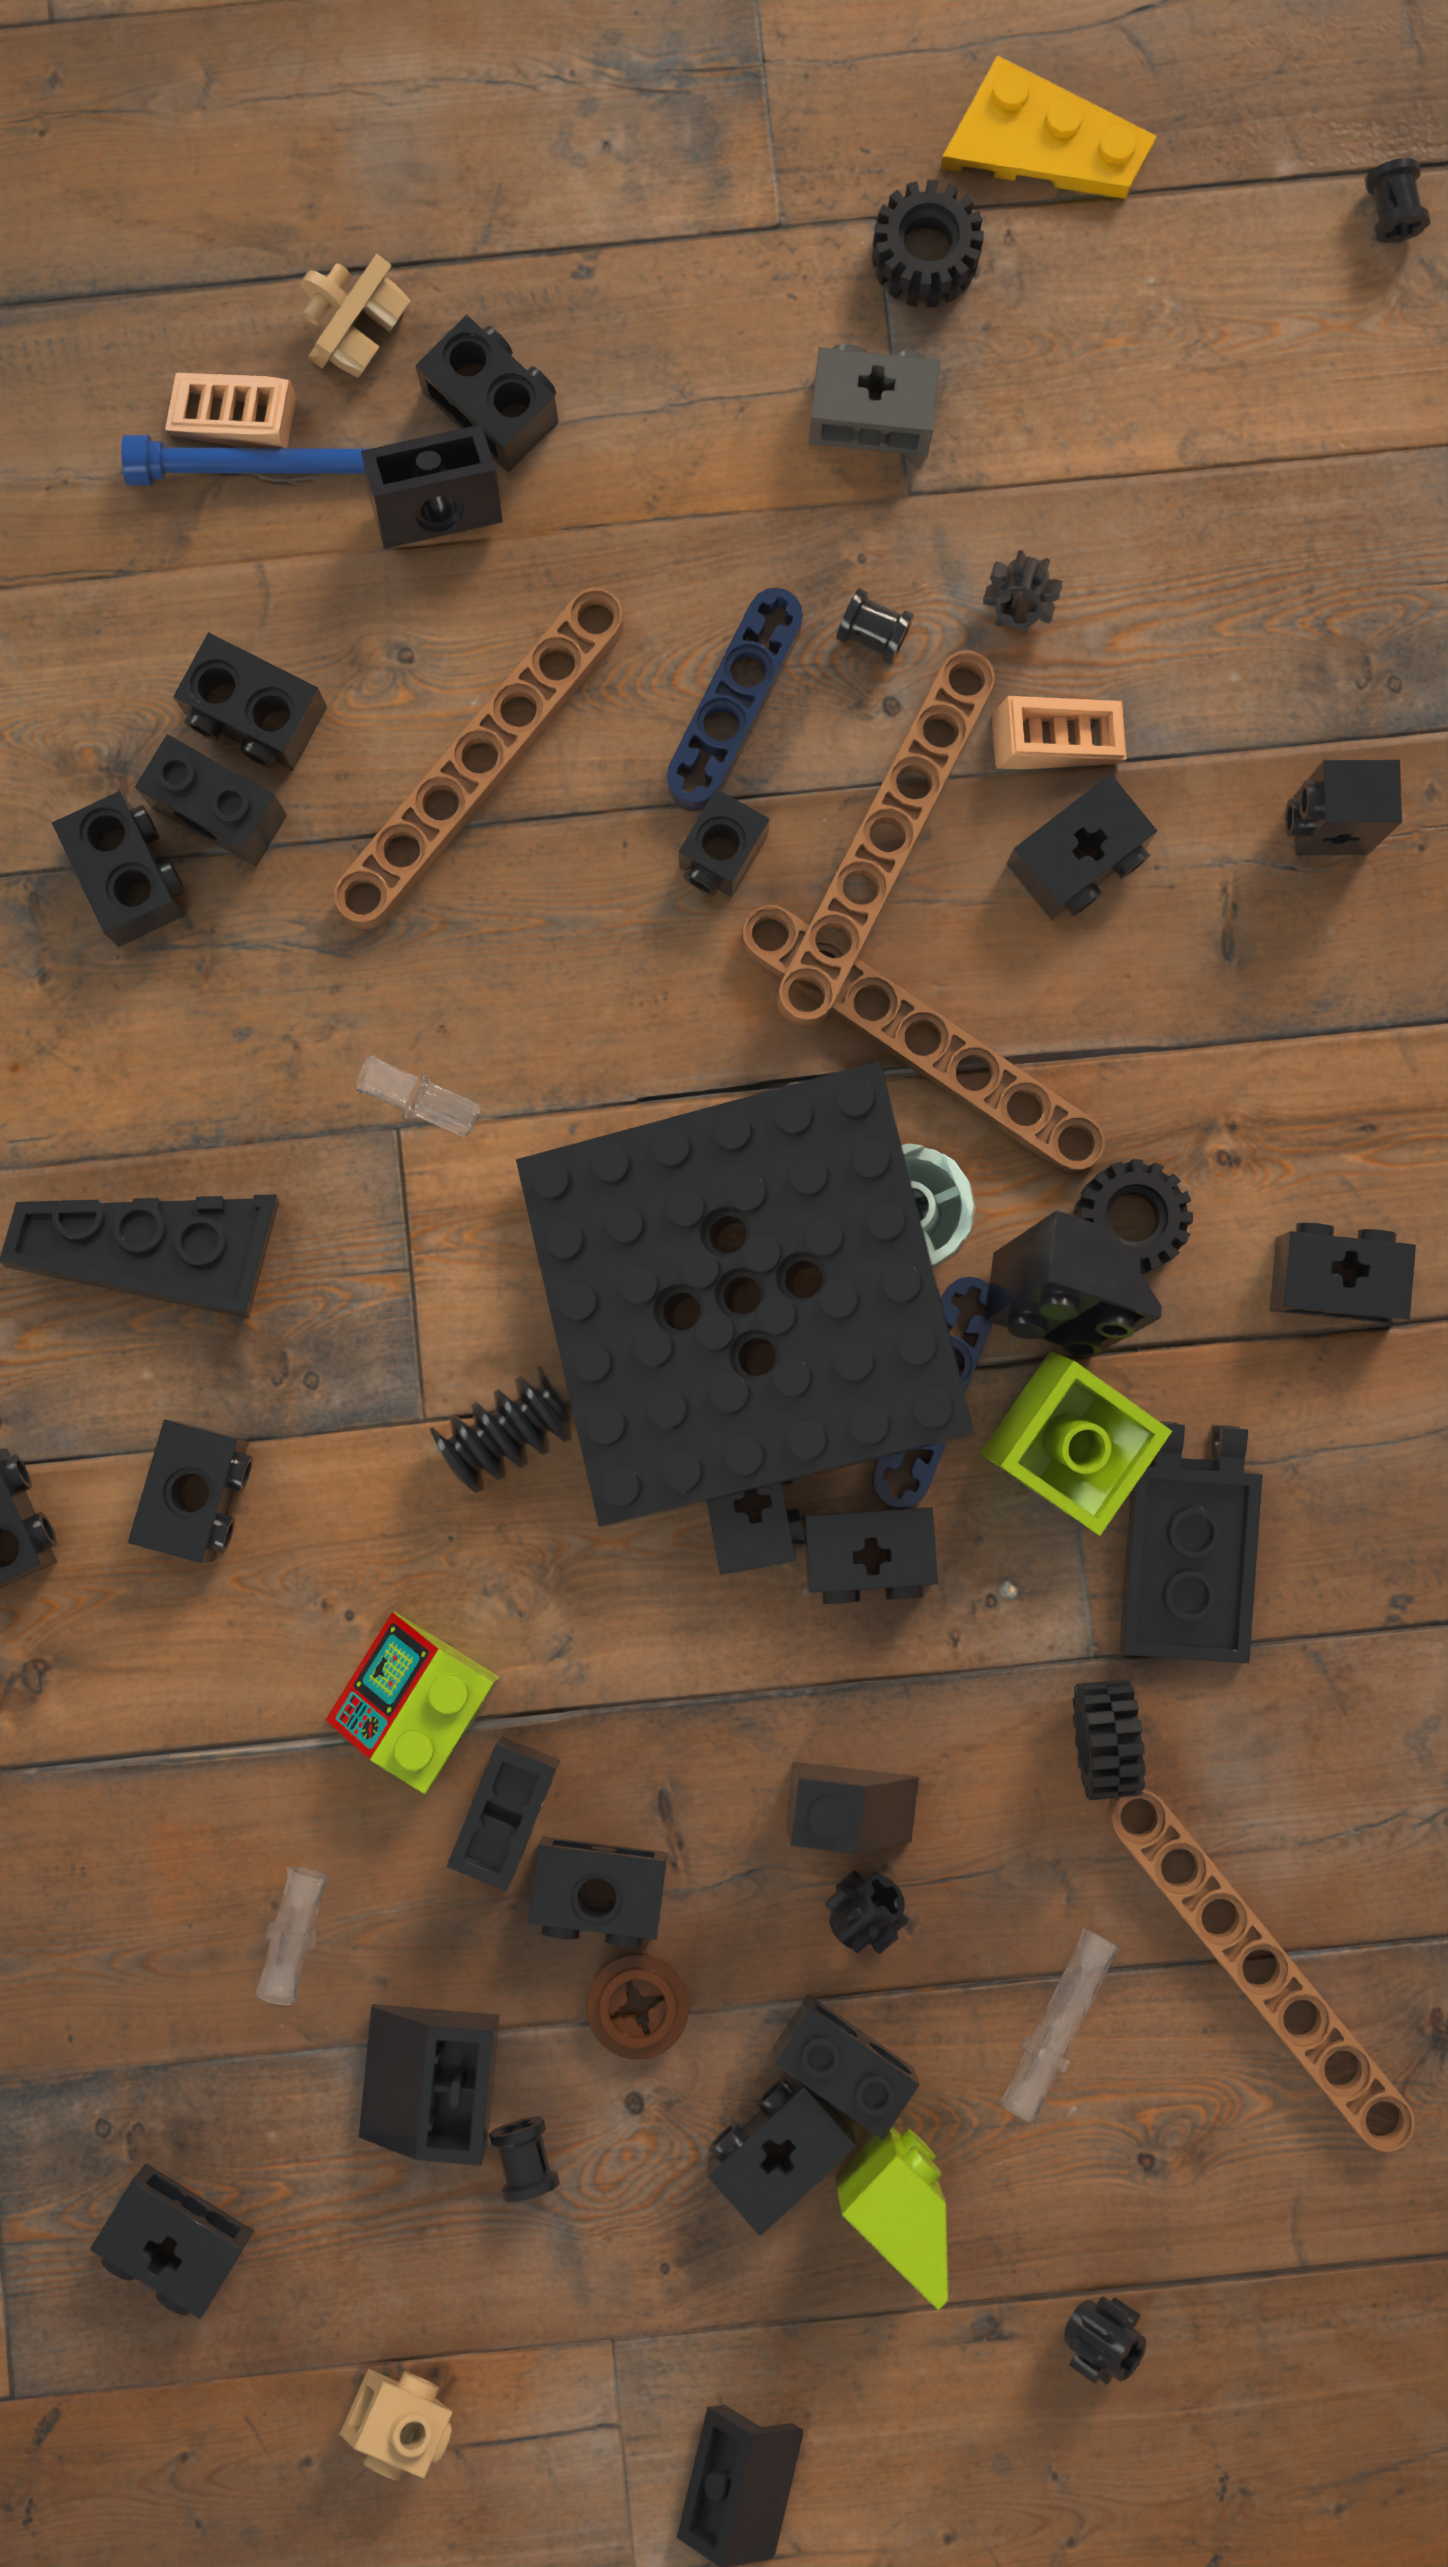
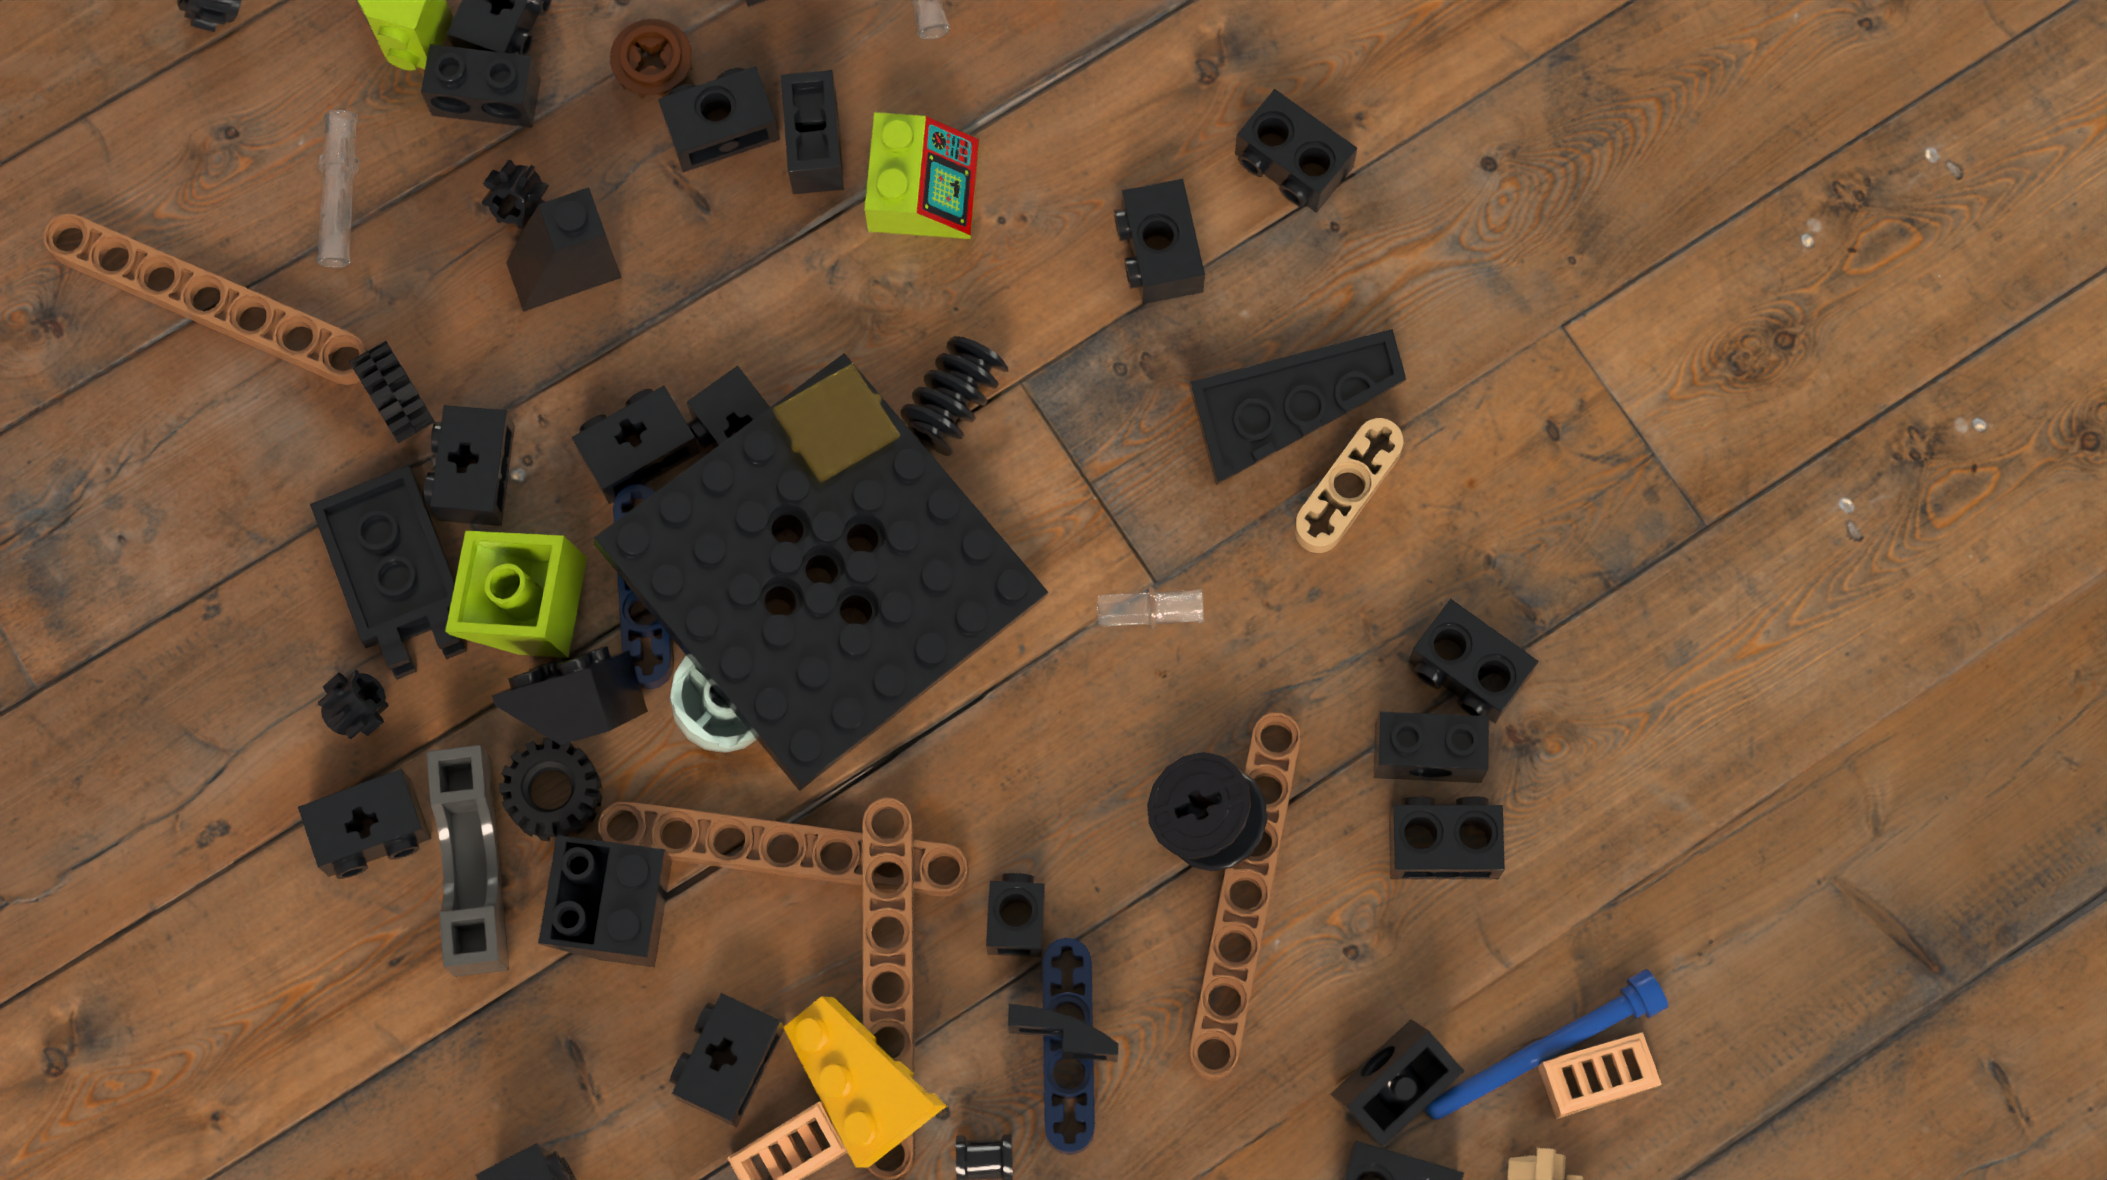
camera: 160 degrees right, 10 degrees down
none -> black gear [318,670,389,739]
none -> black brick [424,405,515,526]
none -> dark grey arch [426,745,509,977]
none -> black slope [538,835,672,967]
none -> clear yellow piece [773,363,900,483]
none -> yellow wing [783,996,947,1168]
none -> black slope [1008,1004,1119,1062]
none -> black piece [1147,752,1268,872]
none -> tan beam [1294,418,1404,553]

